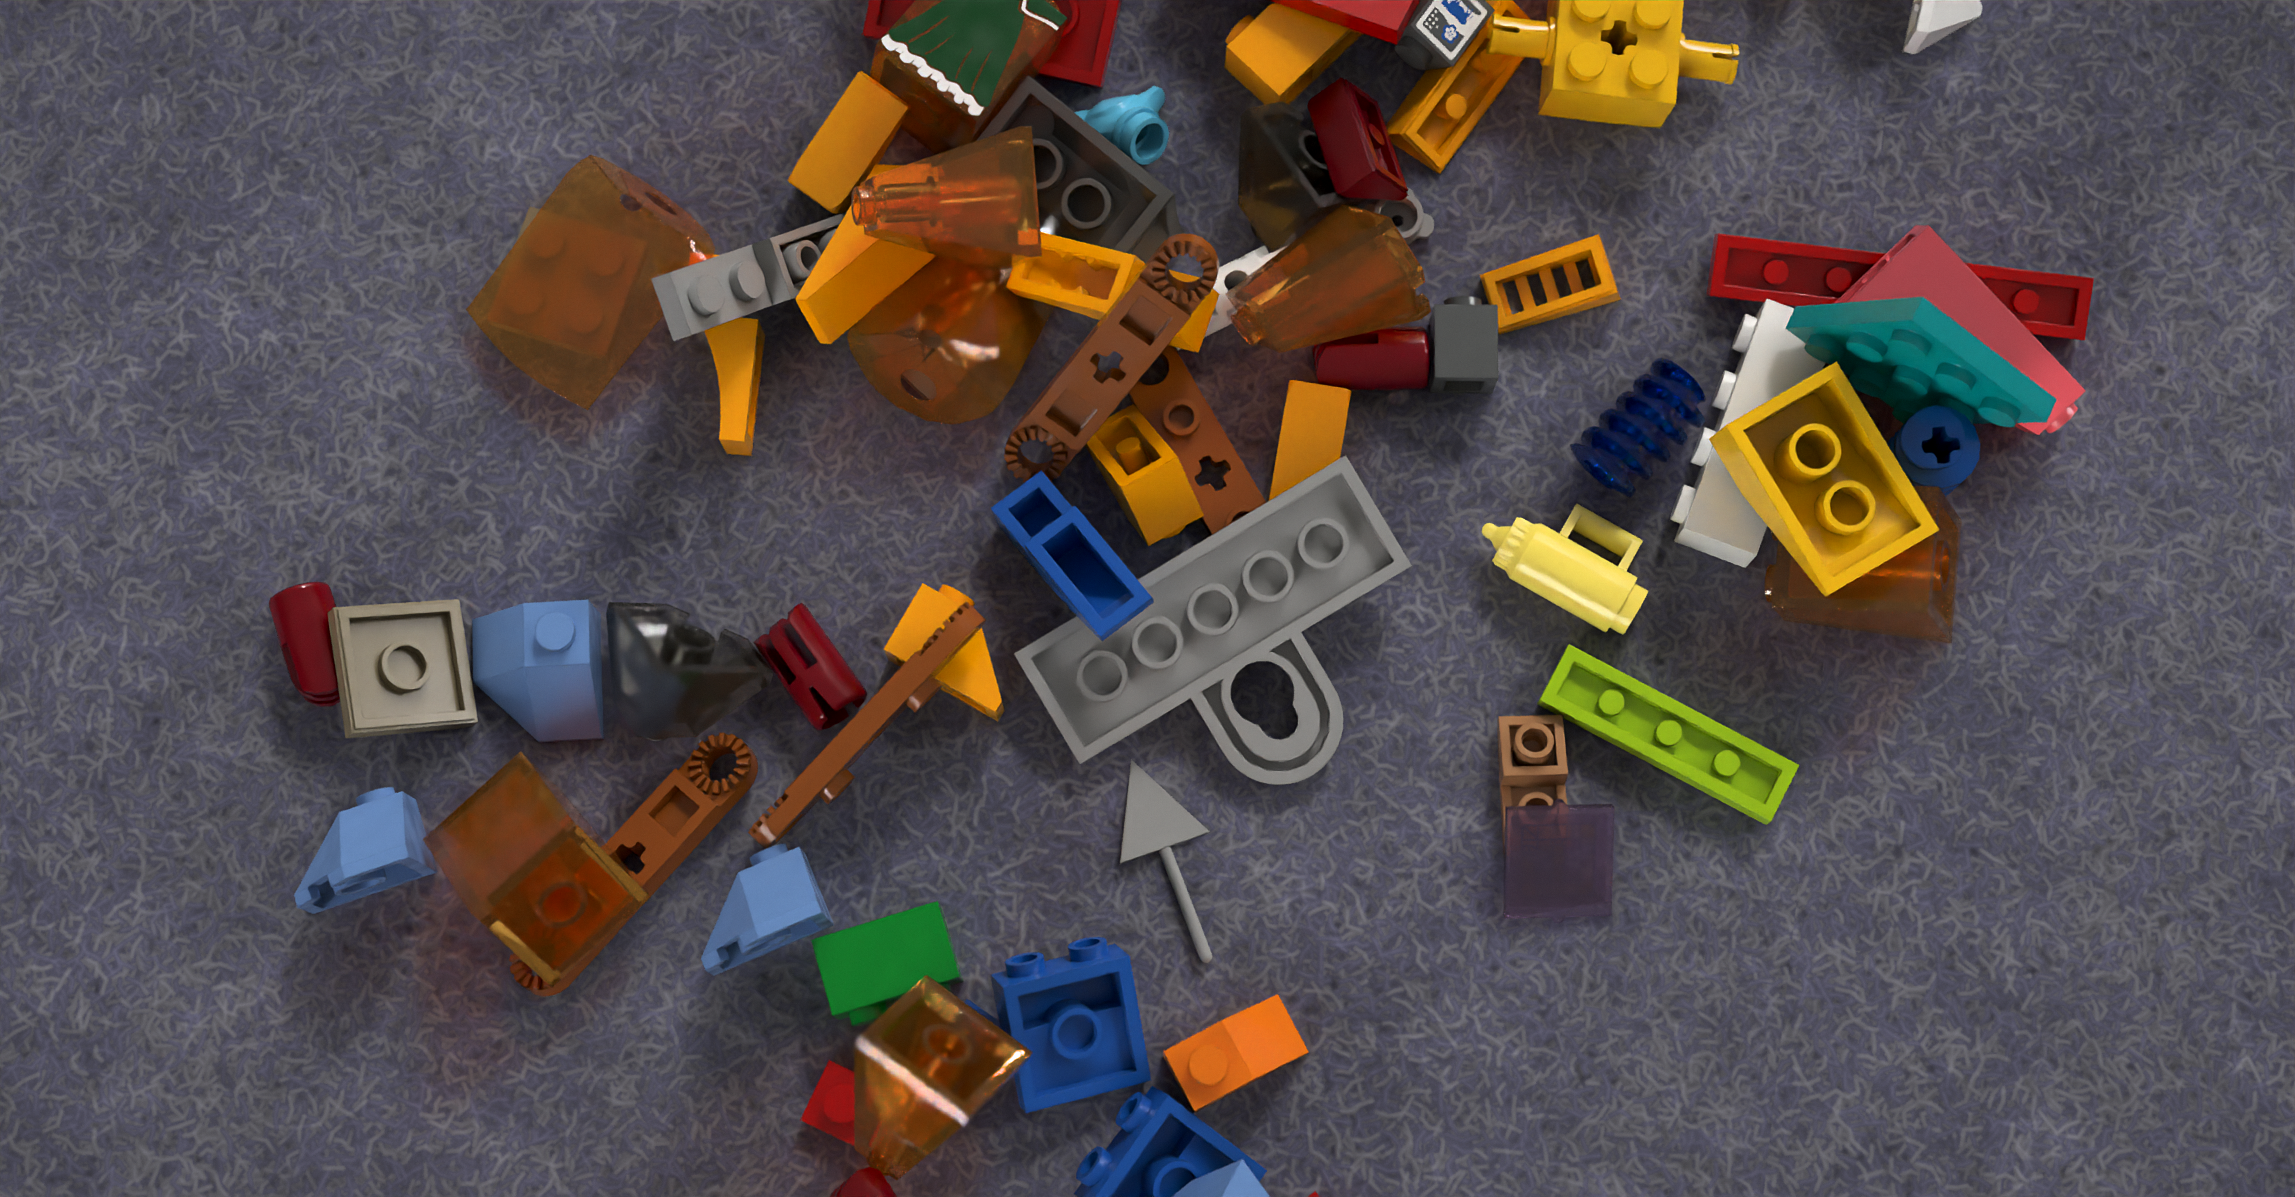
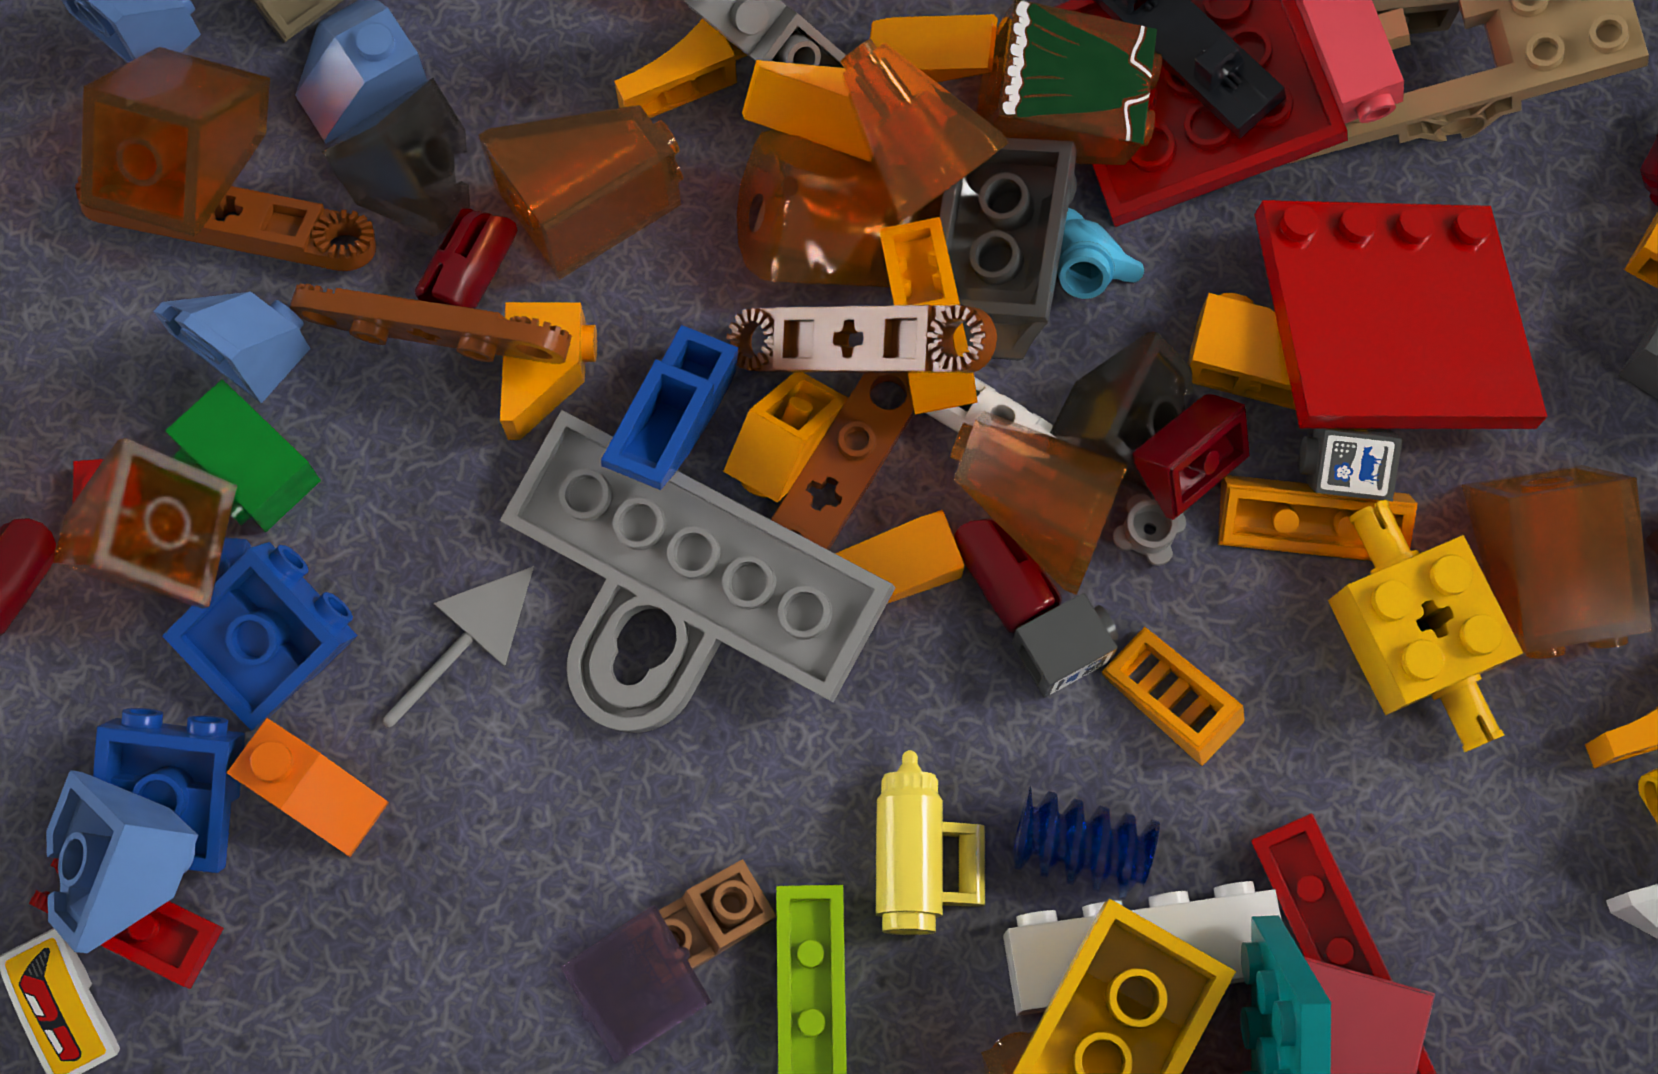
camera: 60 degrees right, 5 degrees down
none -> clear orange slope [478,105,684,280]

